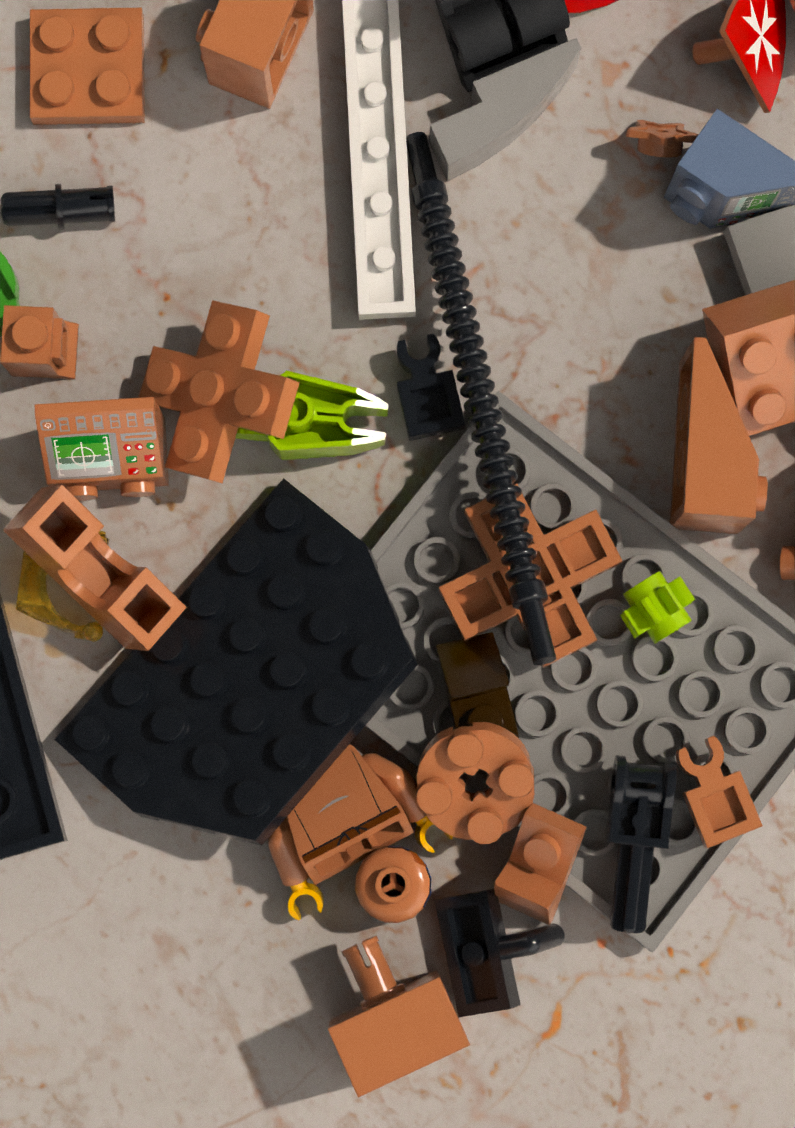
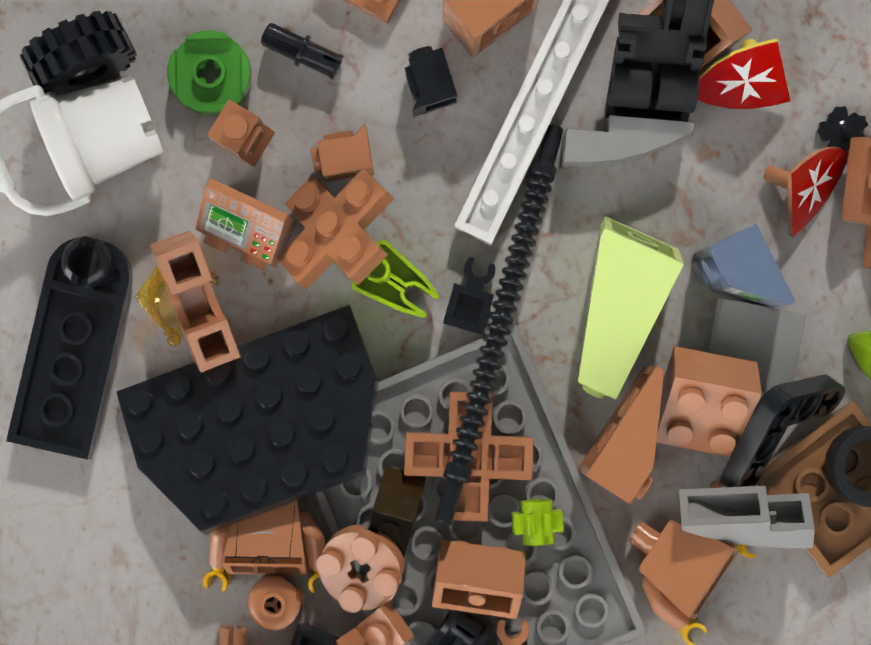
camera: 30 degrees right, 5 degrees up
nougat plate [625,120,698,158] -> none
none -> nougat window [311,123,374,182]
none -> black window [404,46,458,117]
none -> nougat brick [432,539,526,619]
none -> yellowish green slope [578,215,684,400]

